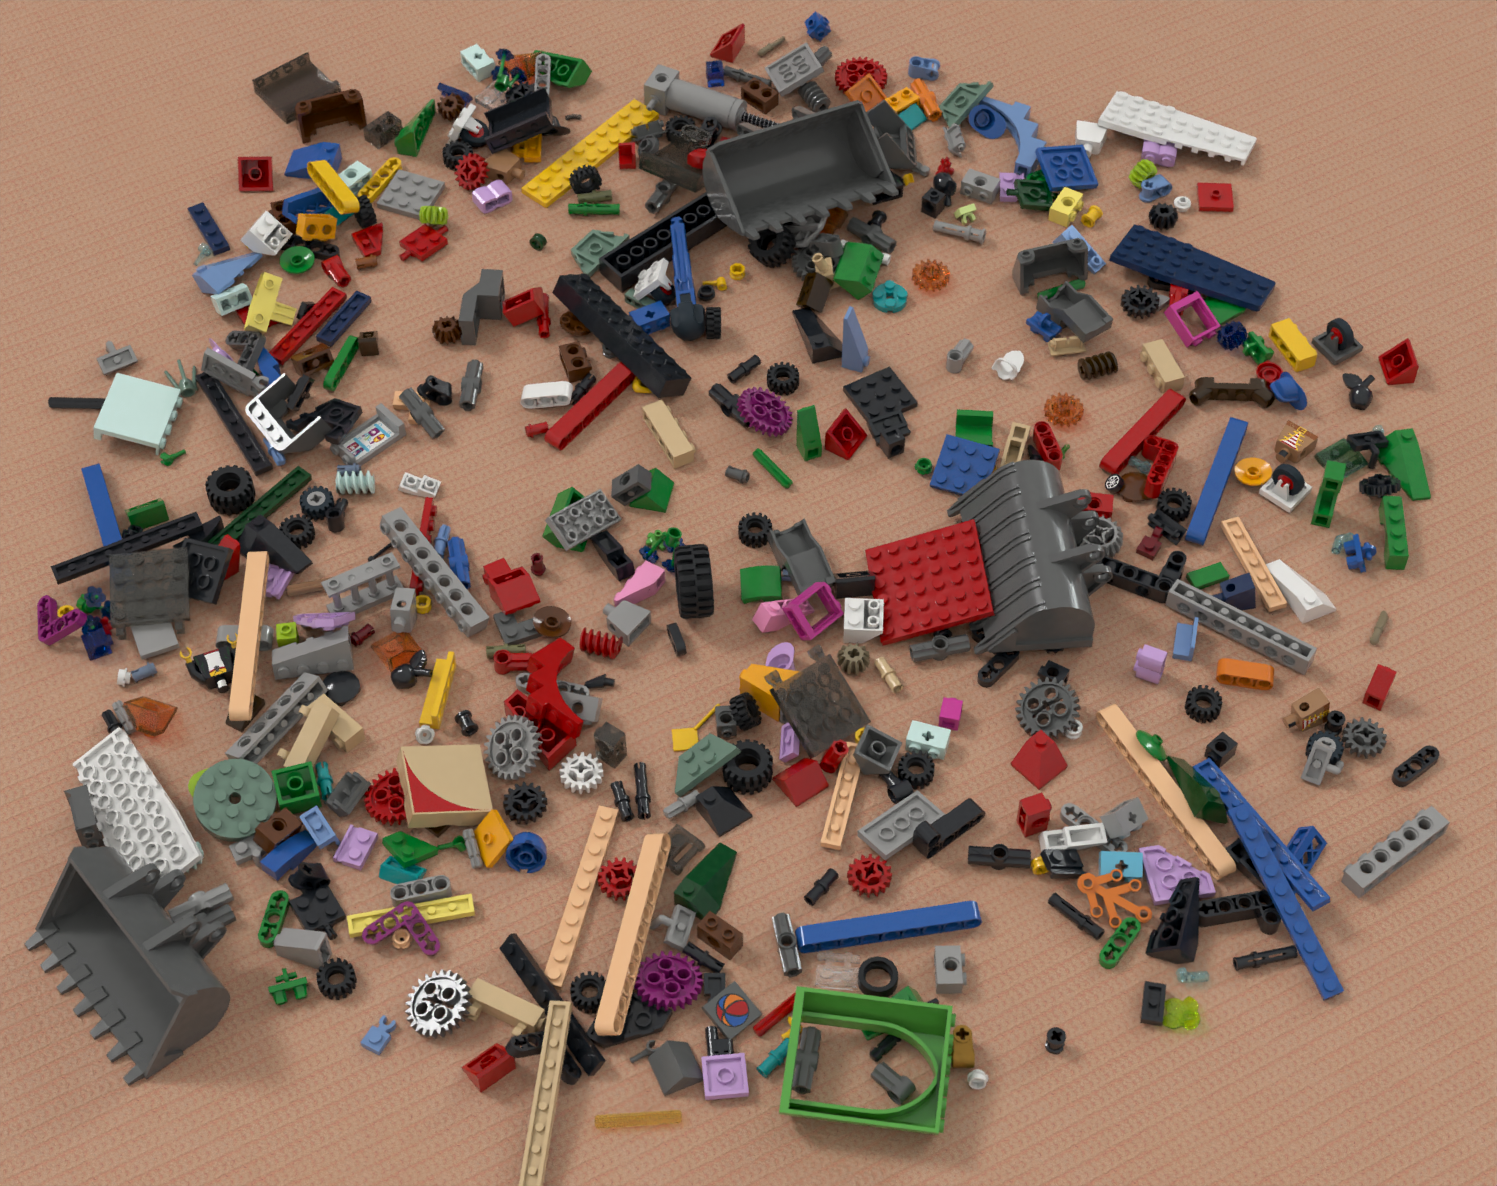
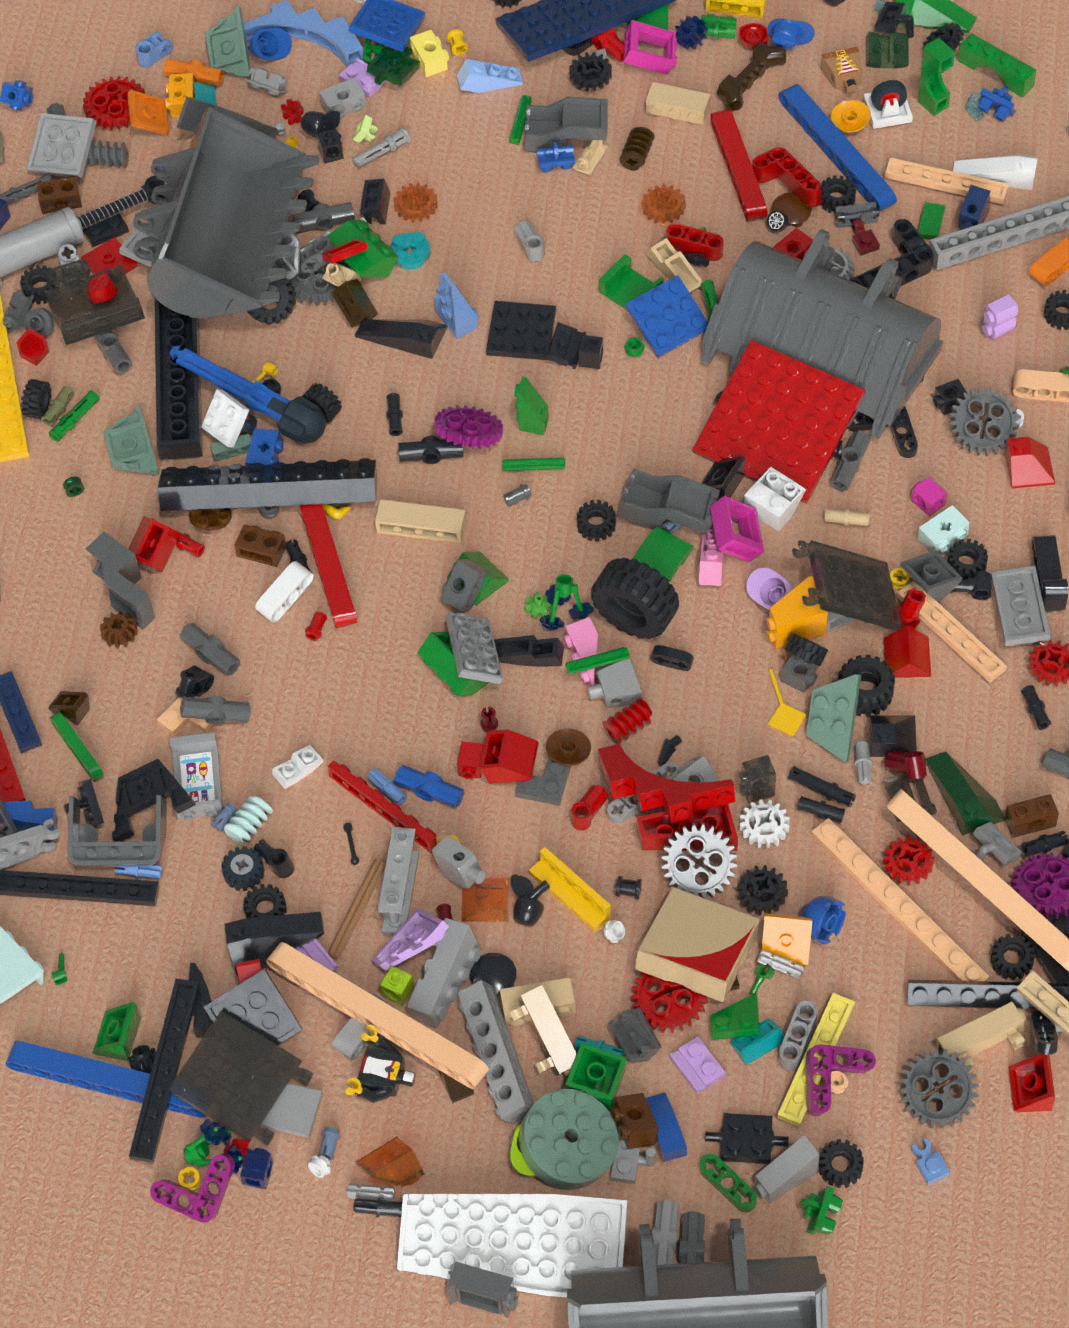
camera: 50 degrees left, 5 degrees up
black tyre [205,465,256,515] -> none
dark green plate [207,466,312,545] -> none
black piece [288,862,330,890] -> none
reddish brown brick [290,343,334,377] -> none
medium blue panel [299,805,340,850] -> none
light grey brick [379,507,490,638] -> none
olive pin [486,643,526,659] -> none
yellow bush [729,263,745,280] -> none
black tyre [767,362,799,396] -> none
lavender plate [779,719,801,763] -> none
red slope [825,408,868,460] -> none
dark tan gear [837,642,870,675] -> none
white piece [992,351,1024,380] -> none
dark grey windscreen [1012,238,1088,295] -> none
clear light blue arm [1128,456,1151,474] -> none
medium blue panel [1172,617,1199,661] -> none
none -> red tile [321,239,368,264]
none -> black hinge [360,178,390,225]
none -> green axle [565,647,629,674]
none -> dark red piece [884,750,927,779]

